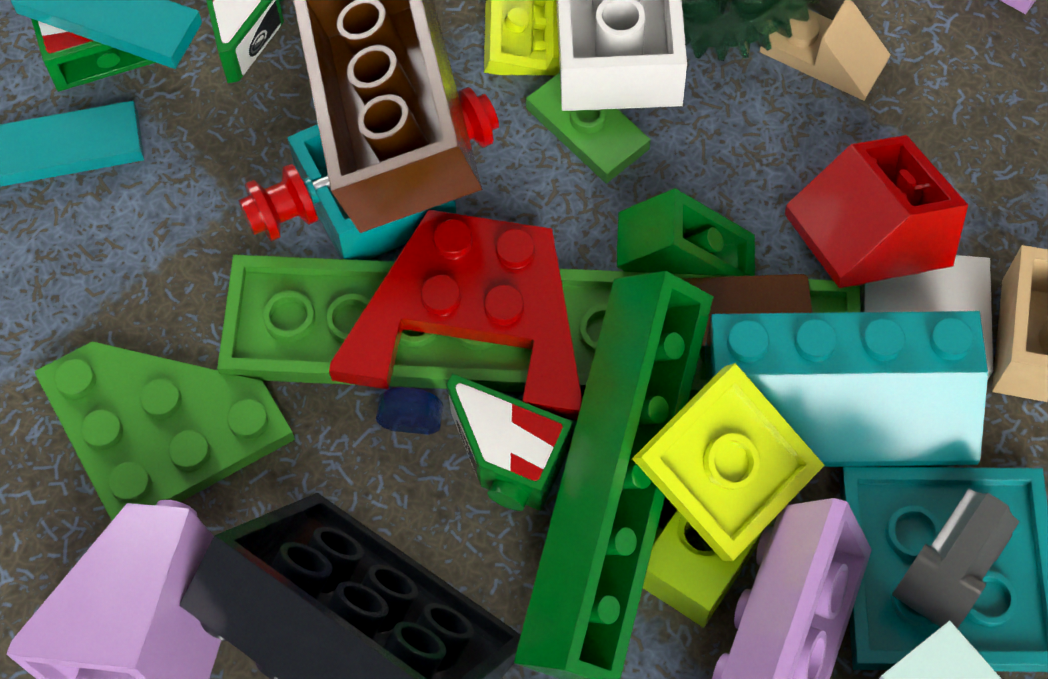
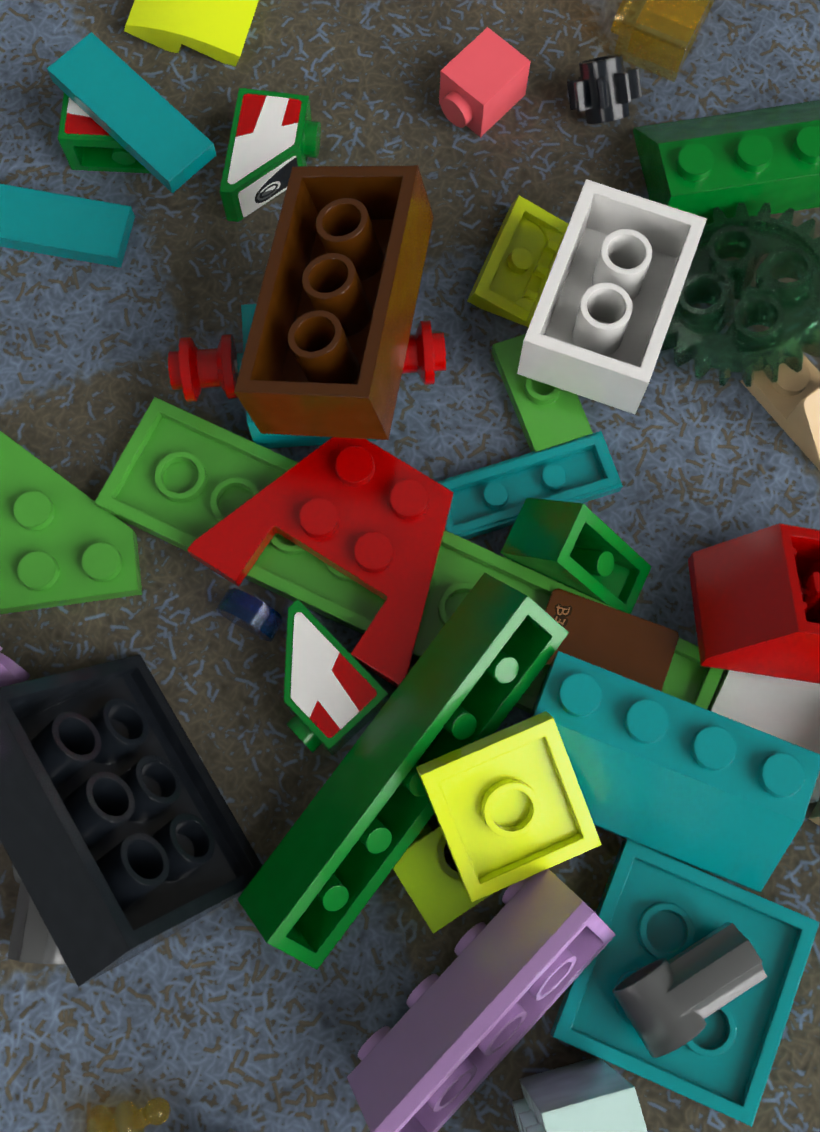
camera: 20 degrees right, 10 degrees up
none -> teal tile [437,431,623,540]

